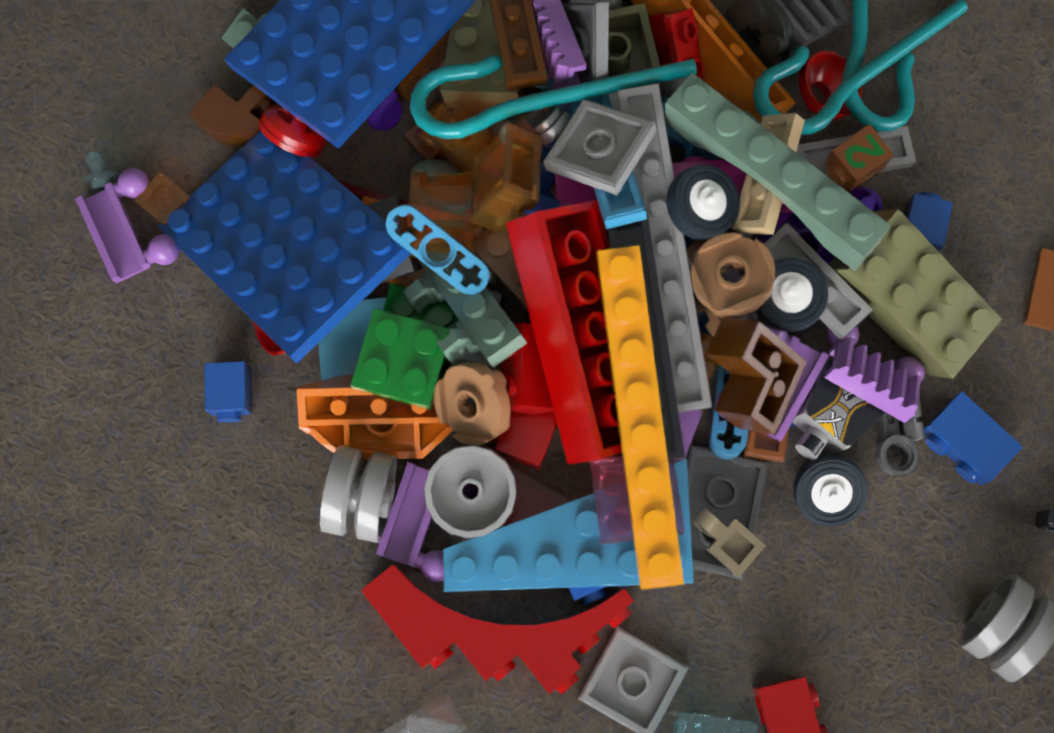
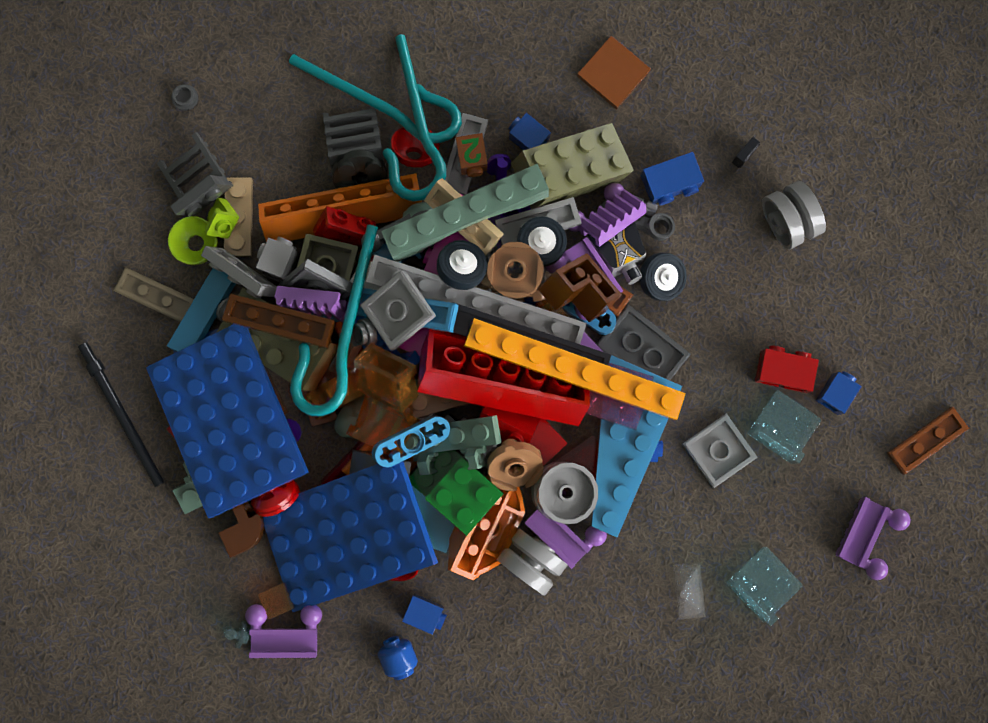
camera: 70 degrees left, 5 degrees up
red arch [361,565,634,695] -> none
dark tan plate [691,508,766,577] -> none
none -> blue head [378,636,418,680]

